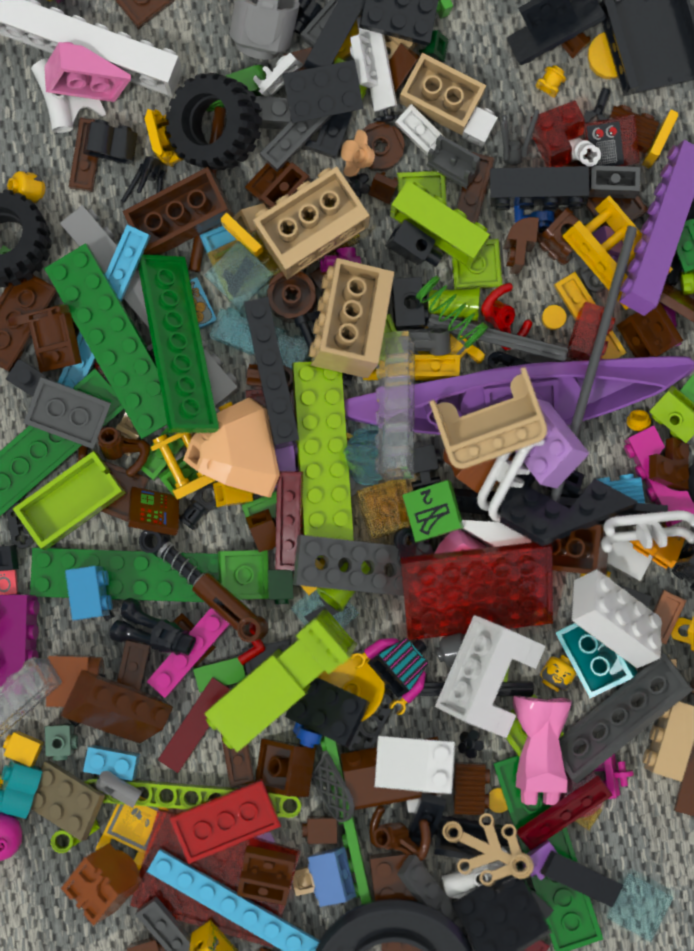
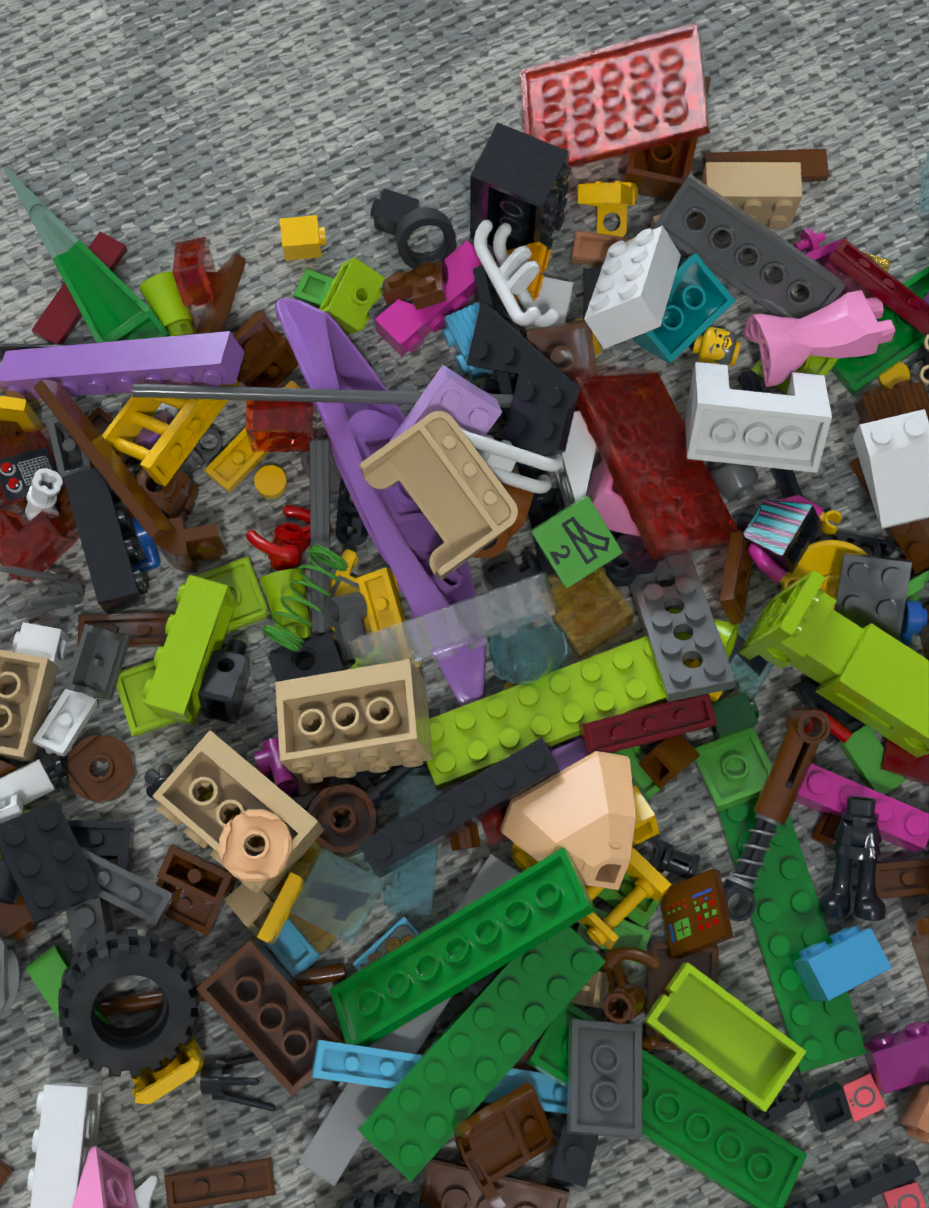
camera: 105 degrees left, 10 degrees down
black brick [83,120,138,164] -> none
white plate [253,53,303,97] -> none
light nougat plate [341,129,375,177] -> none
reddish brown tile [368,172,399,204] -> none
black plant [458,730,484,759] -> none
yellow plate [626,410,651,432] -> none
none -> reddish brown tile [34,379,176,538]
none -> light nougat tile [219,809,293,883]
none -> reddish brown tile [720,531,753,625]

